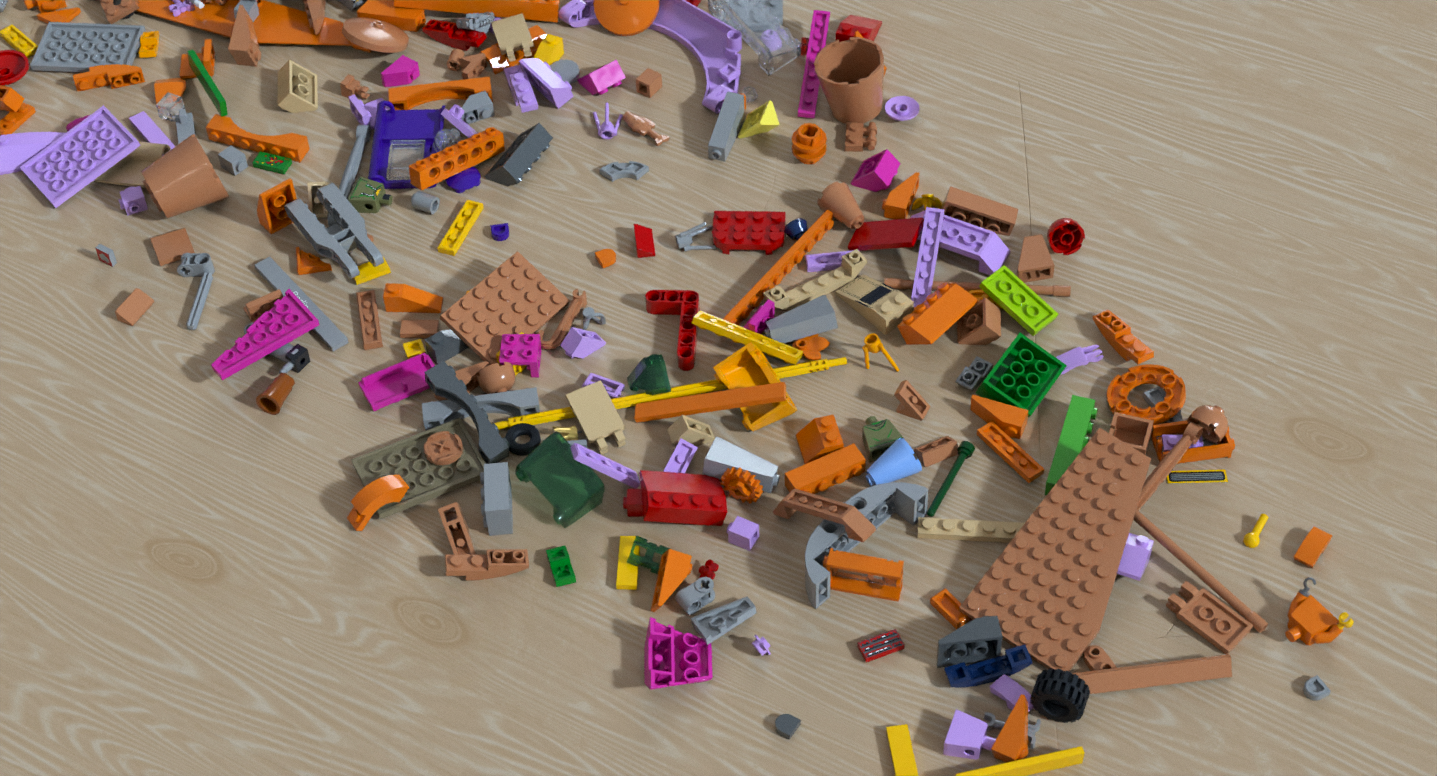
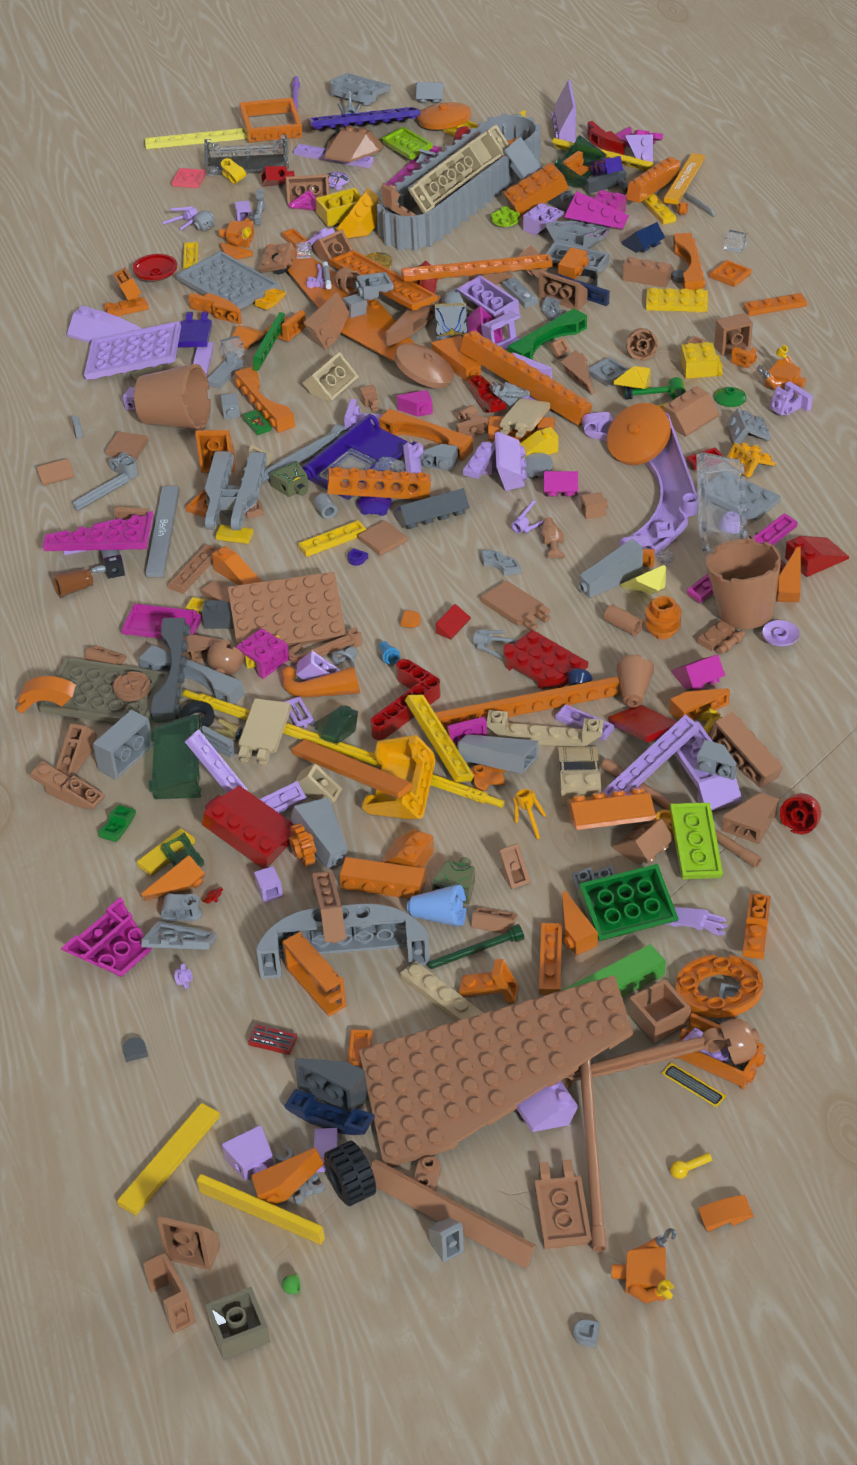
camera: 40 degrees right, 5 degrees down
none -> nougat slope [85,646,127,665]
none -> dark purple tile [178,312,212,347]
none -> orange animal [282,666,360,697]
none -> nougat tile [358,520,407,556]
none -> dark azure cone [378,641,400,665]
none -> light grey slope [428,1218,464,1263]
none -> orange bracket [459,959,519,1004]
none -> nougat tile [481,581,550,630]
none -> nougat pin [604,604,644,636]
none -> light grey slope [696,740,737,780]

